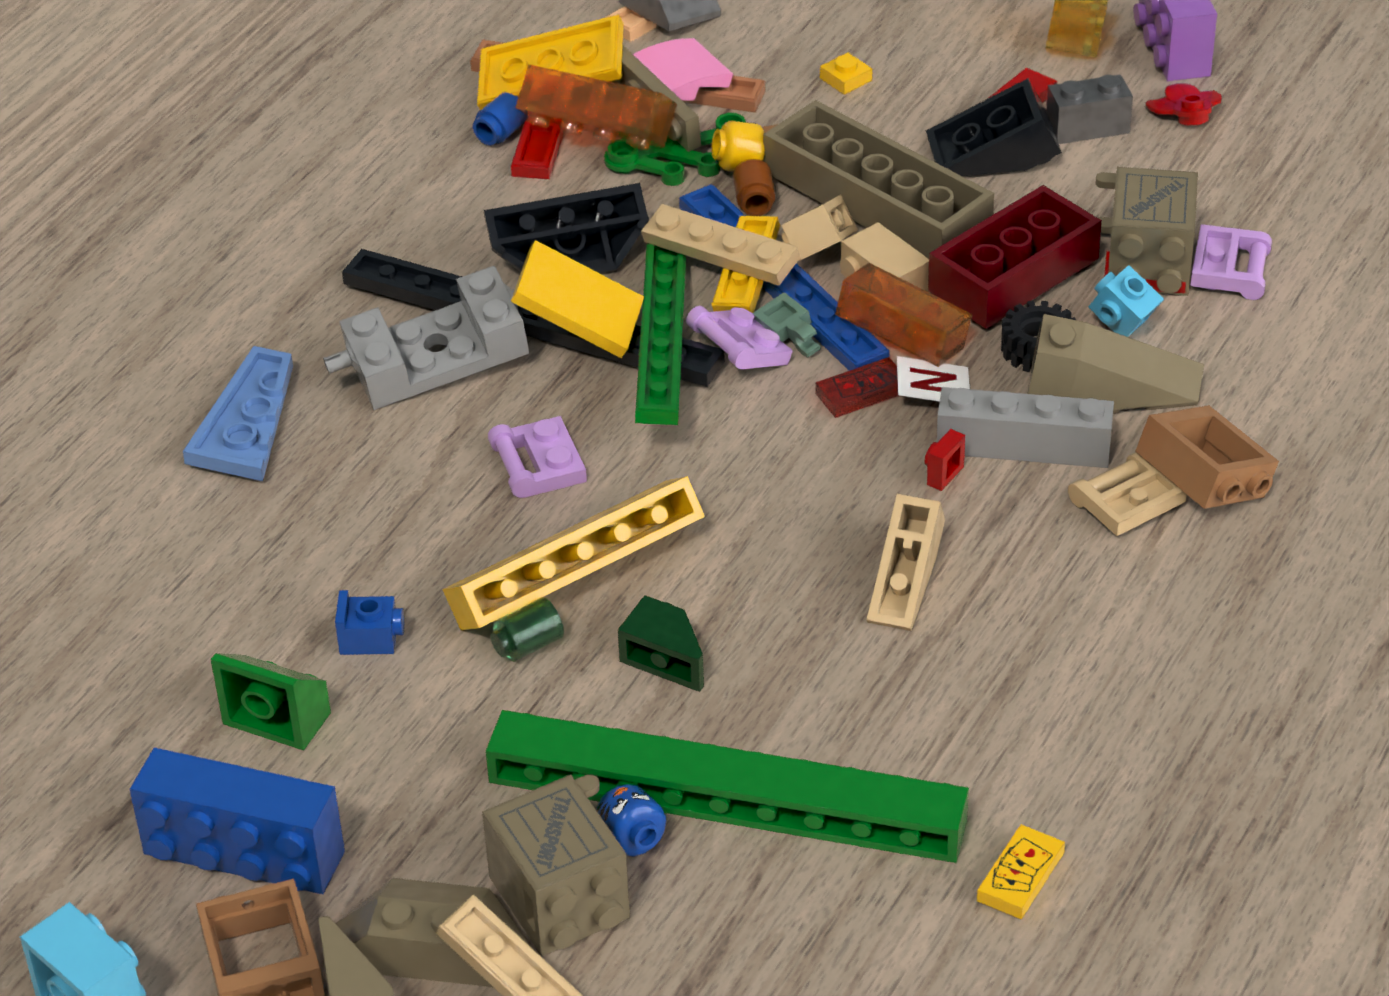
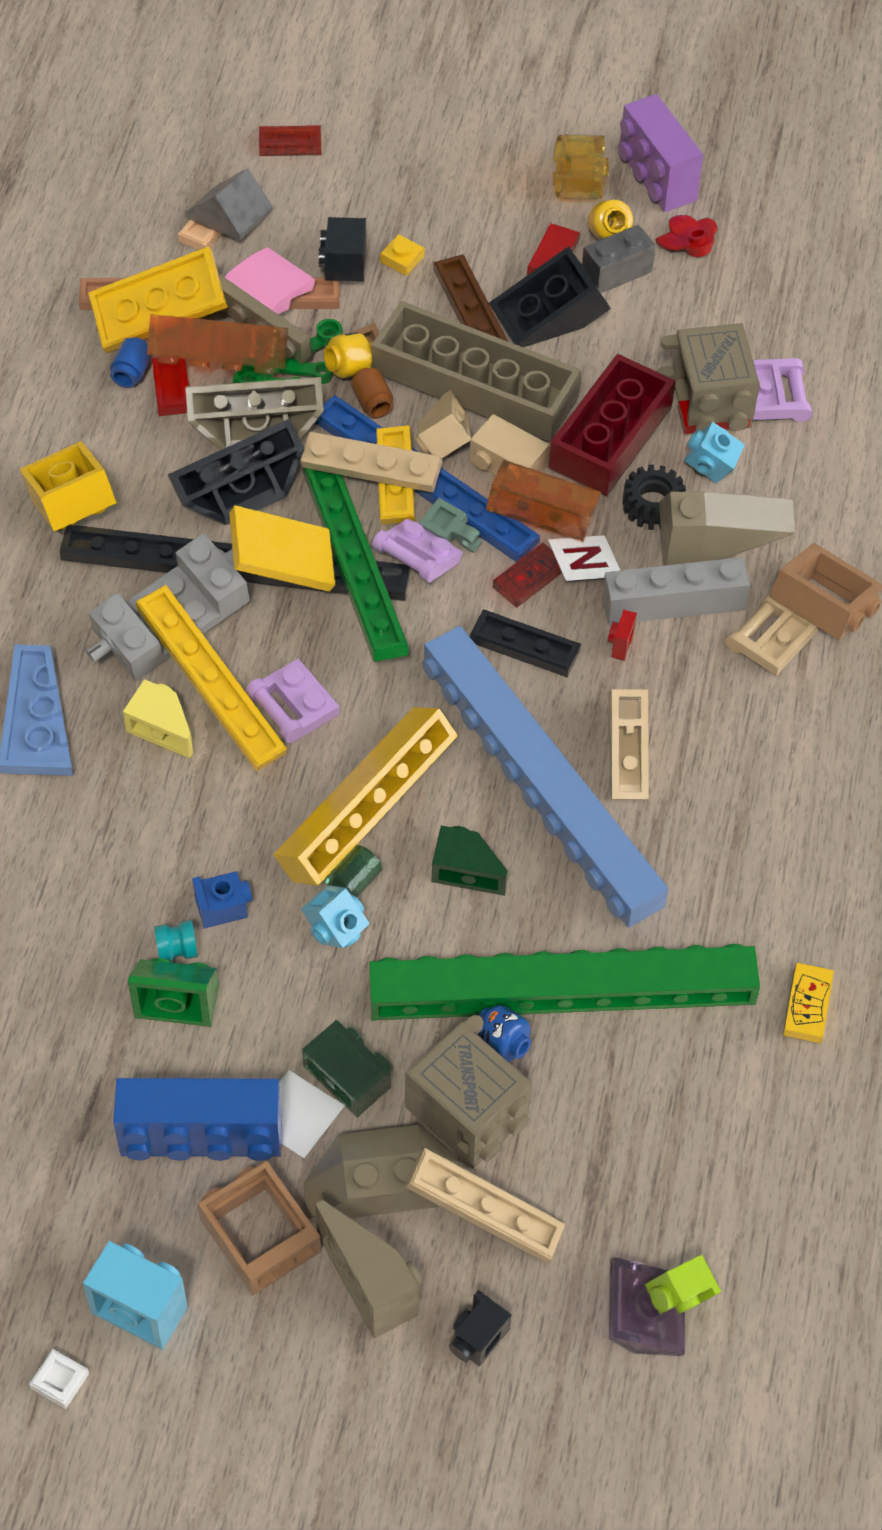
camera: 20 degrees left, 15 degrees up
none -> yellow brick [19,441,117,532]
none -> light yellow slope [123,679,193,759]
none -> yellow tile [136,585,287,772]
none -> teal wheel [154,920,198,962]
none -> dark tan wedge [185,377,324,450]
none -> white sticker [279,1070,345,1158]
none -> medium azure brick [301,885,370,948]
none -> clear green brick [302,1019,391,1118]
none -> black brick [319,217,366,281]
none -> medium blue brick [422,625,669,928]
none -> reddish brown tile [433,254,508,341]
none -> black tile [469,609,581,678]
none -> yellow head [588,199,633,240]

